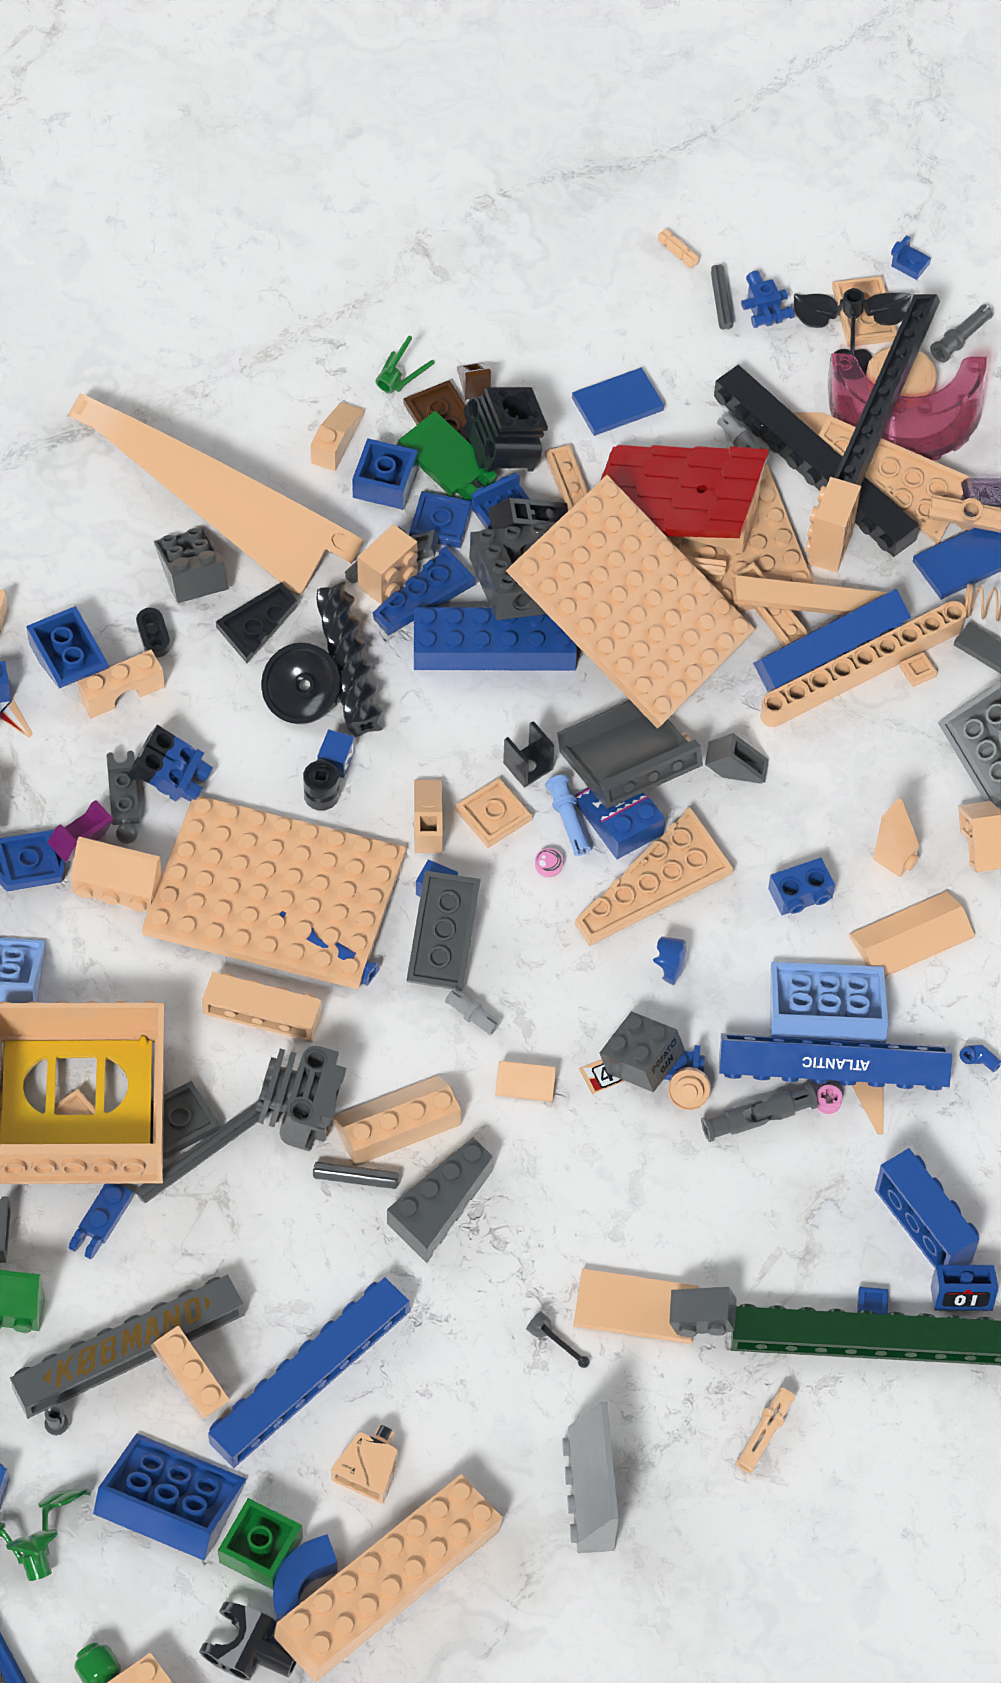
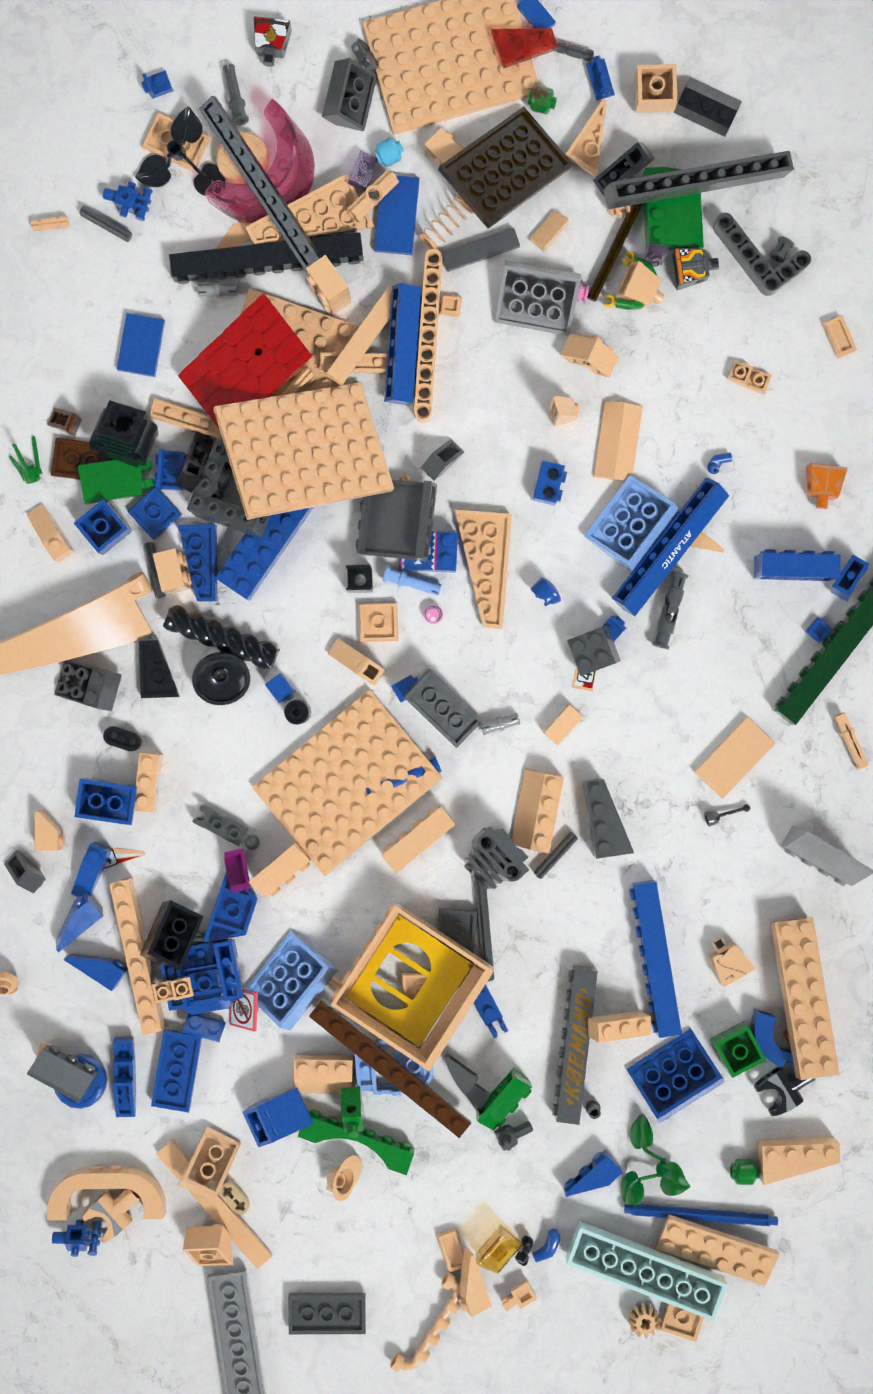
camera: 50 degrees left, 30 degrees up
blue hips [127,725,213,802] -> none
dark grey plate [411,530,439,560] -> none
light nougat plate [668,1067,711,1111] -> none
dark grey brick [669,1287,736,1337] -> none
bright pink bush [816,1085,842,1114] -> none

